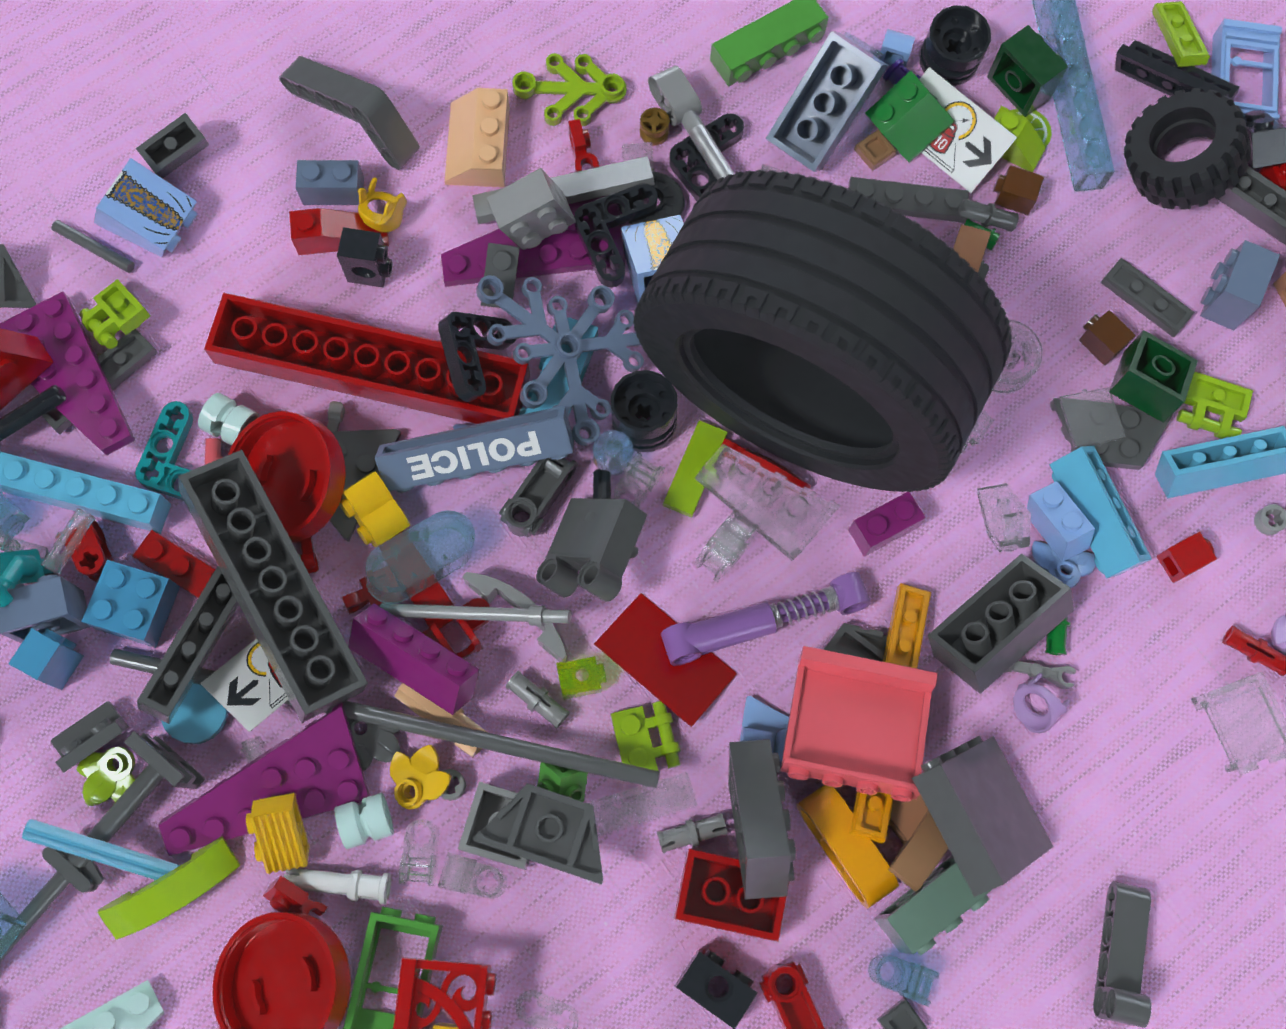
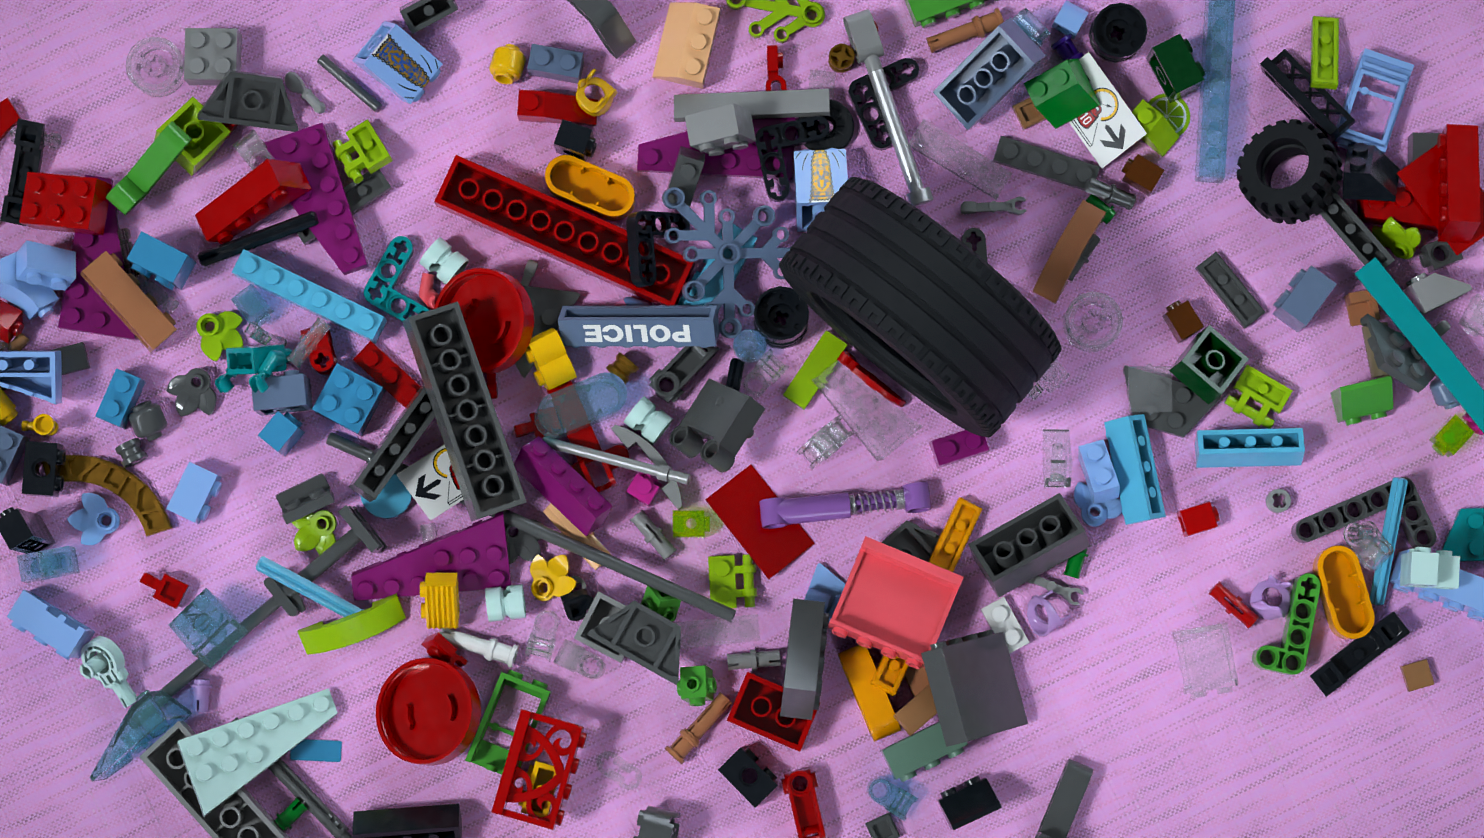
camera: 15 degrees right, 10 degrees up
none -> light grey piece [284,72,326,114]
none -> yellow head [489,44,526,85]
none -> light orange plant [545,155,635,221]
none -> black tile [560,589,594,621]
none -> pearl gold wheel [606,352,639,385]
none -> light aqua wheel [624,396,673,445]
none -> dark pink brick [626,472,663,507]
none -> nougat pin [664,692,733,764]
none -> bright green brick [677,665,717,706]
none -> nougat pin [926,8,1004,53]
none -> black slope [937,776,1002,830]
none -> white plate [981,597,1030,654]

